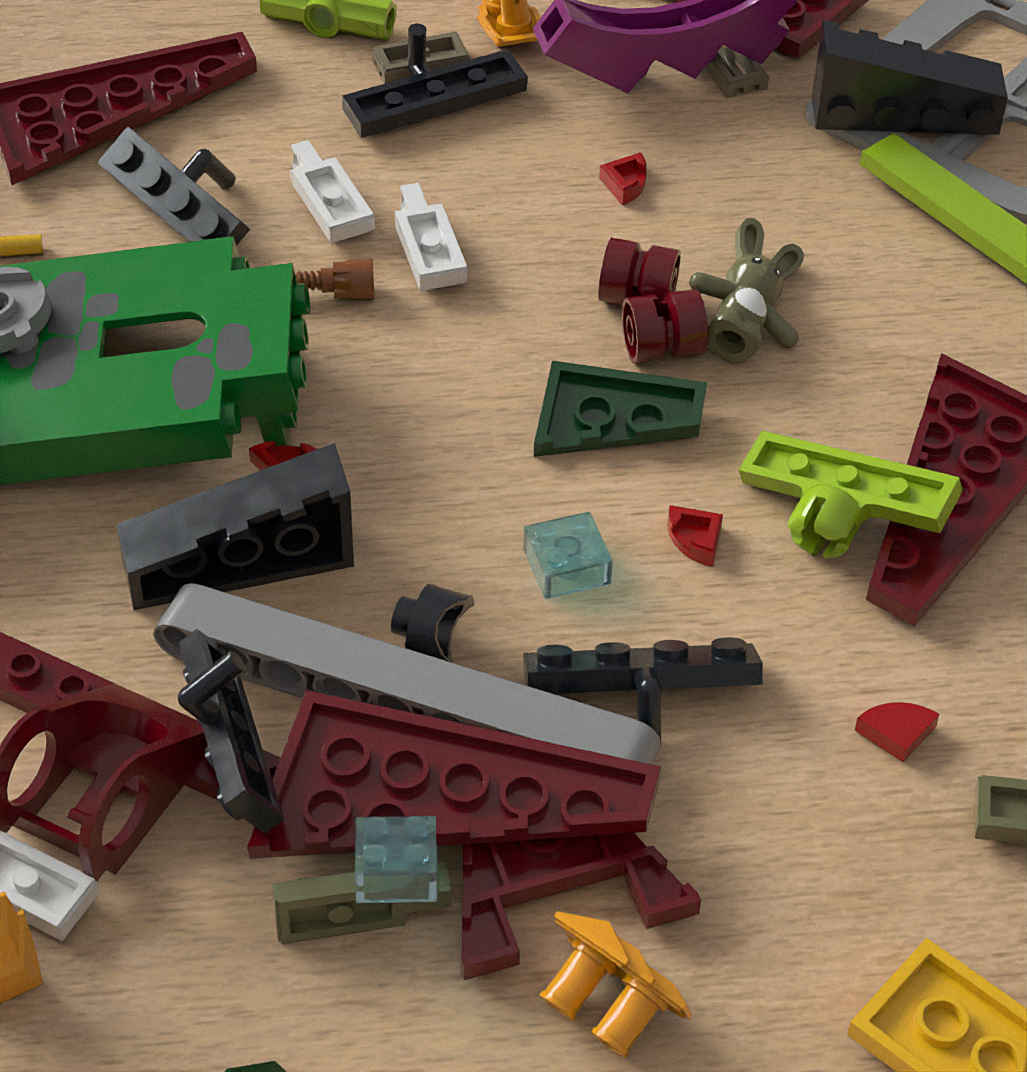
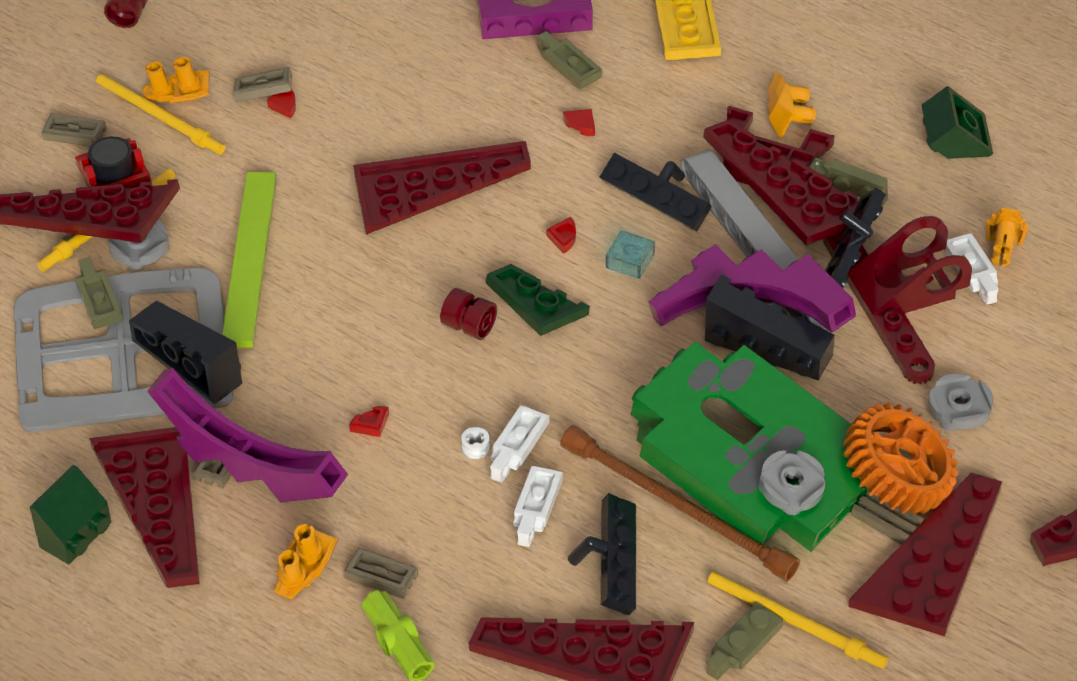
camera: 135 degrees left, 0 degrees up
black plate [342,23,528,138] -> none
clear light blue piece [355,816,437,903] -> none
black piece [391,584,474,663] -> none
dark red wheel [598,237,681,305] -> none
olive animal [689,218,804,364] -> none
lime plate [738,430,962,560] -> none
none -> white bush [461,427,490,459]
none -> magenta arch [648,244,856,333]

